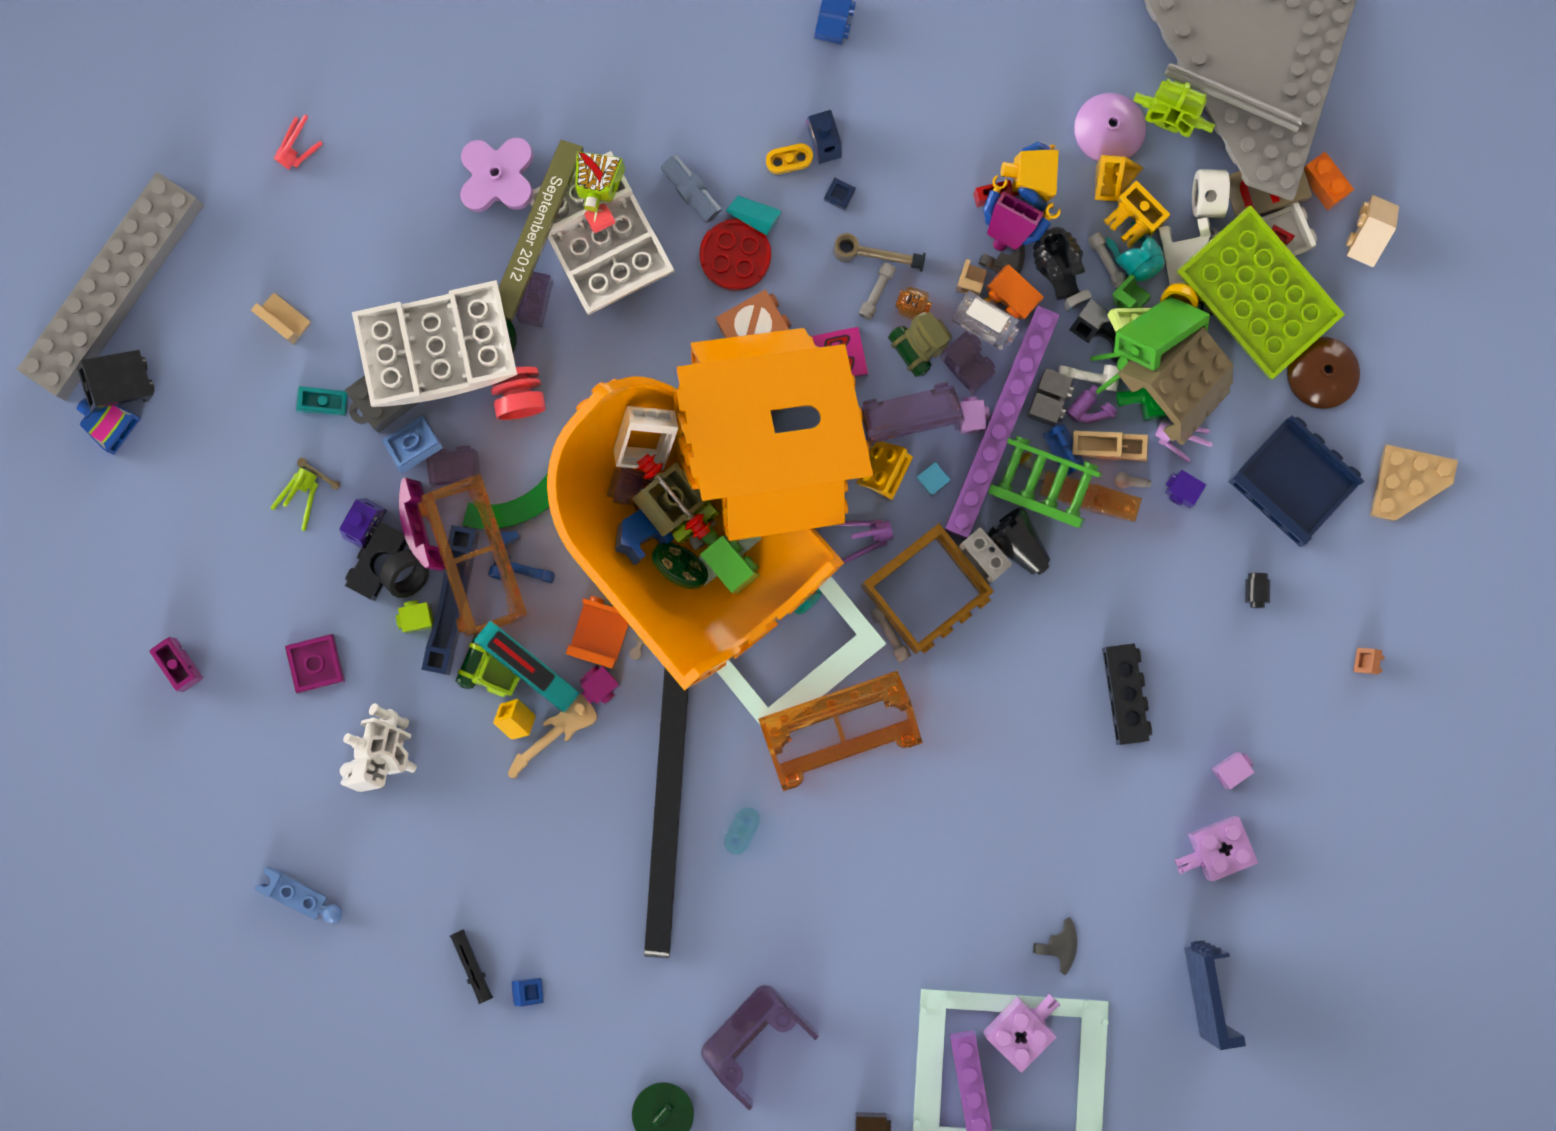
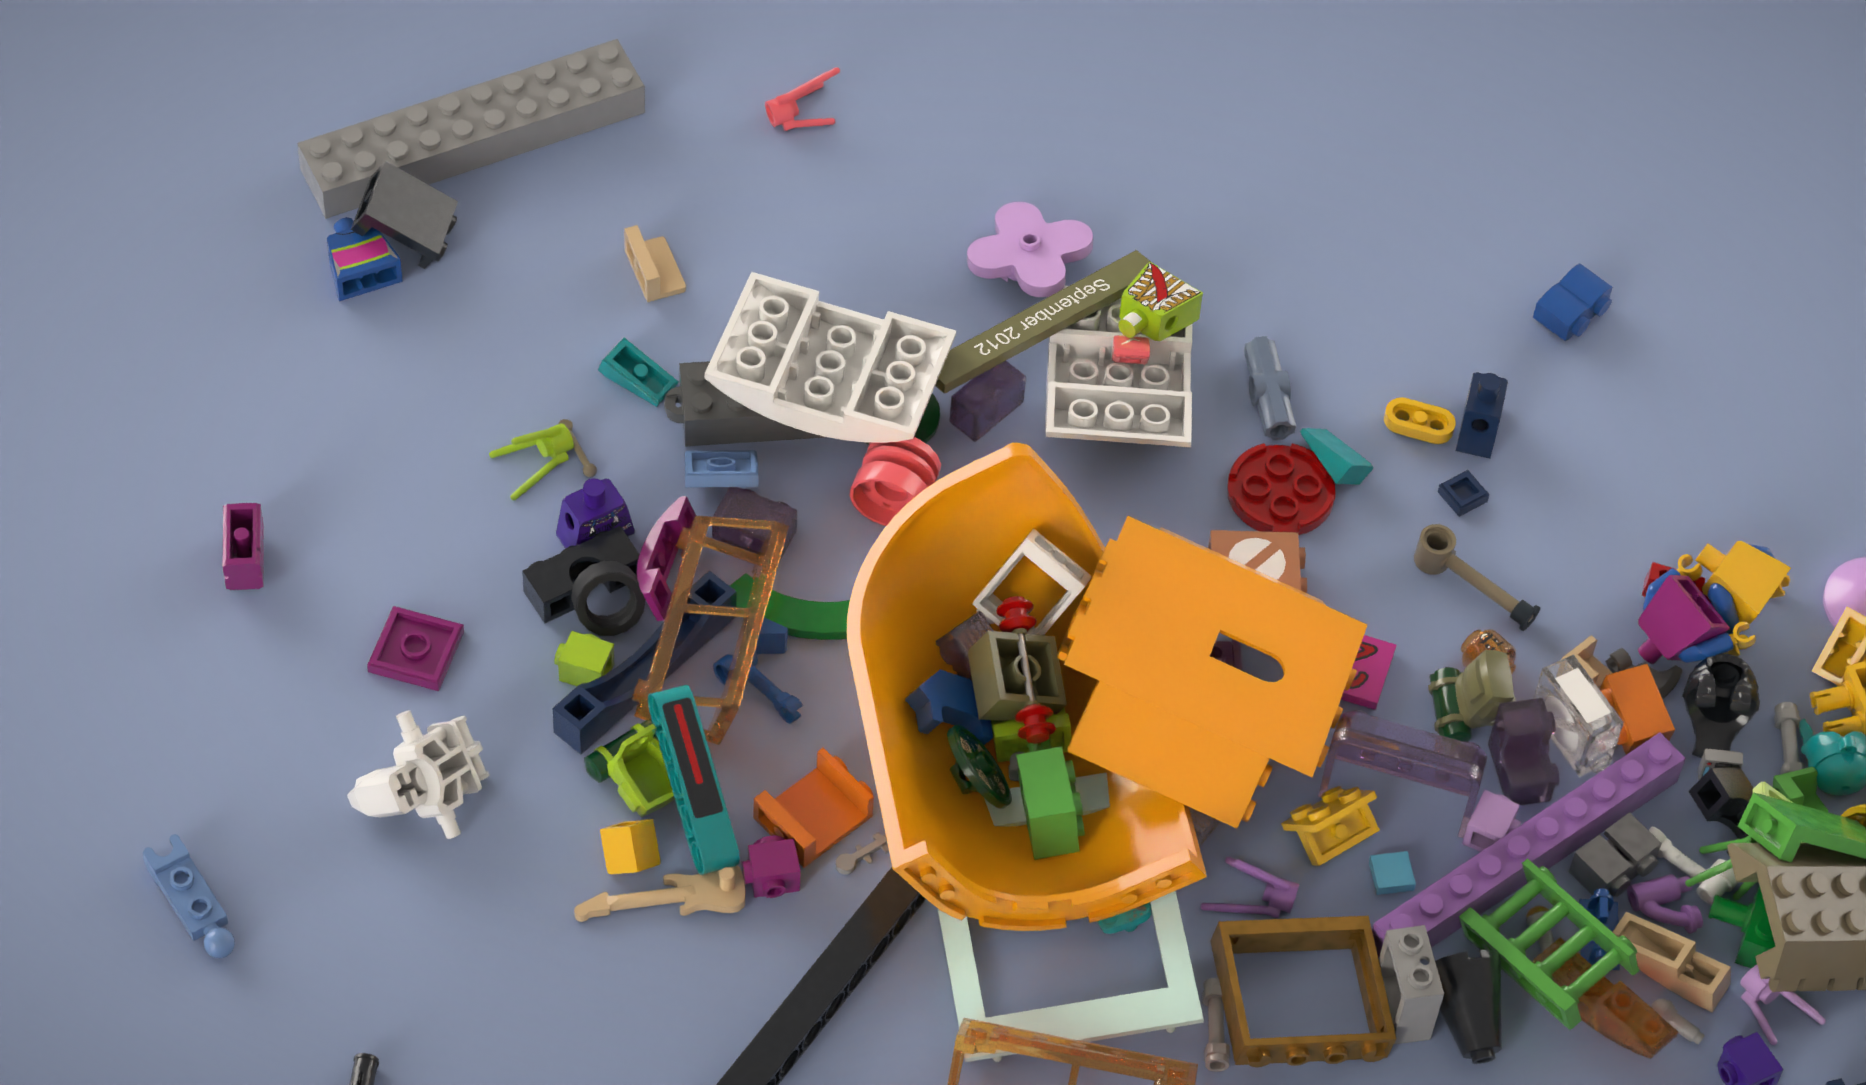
camera: 25 degrees right, 30 degrees down
light grey bar [858,262,896,320] -> none

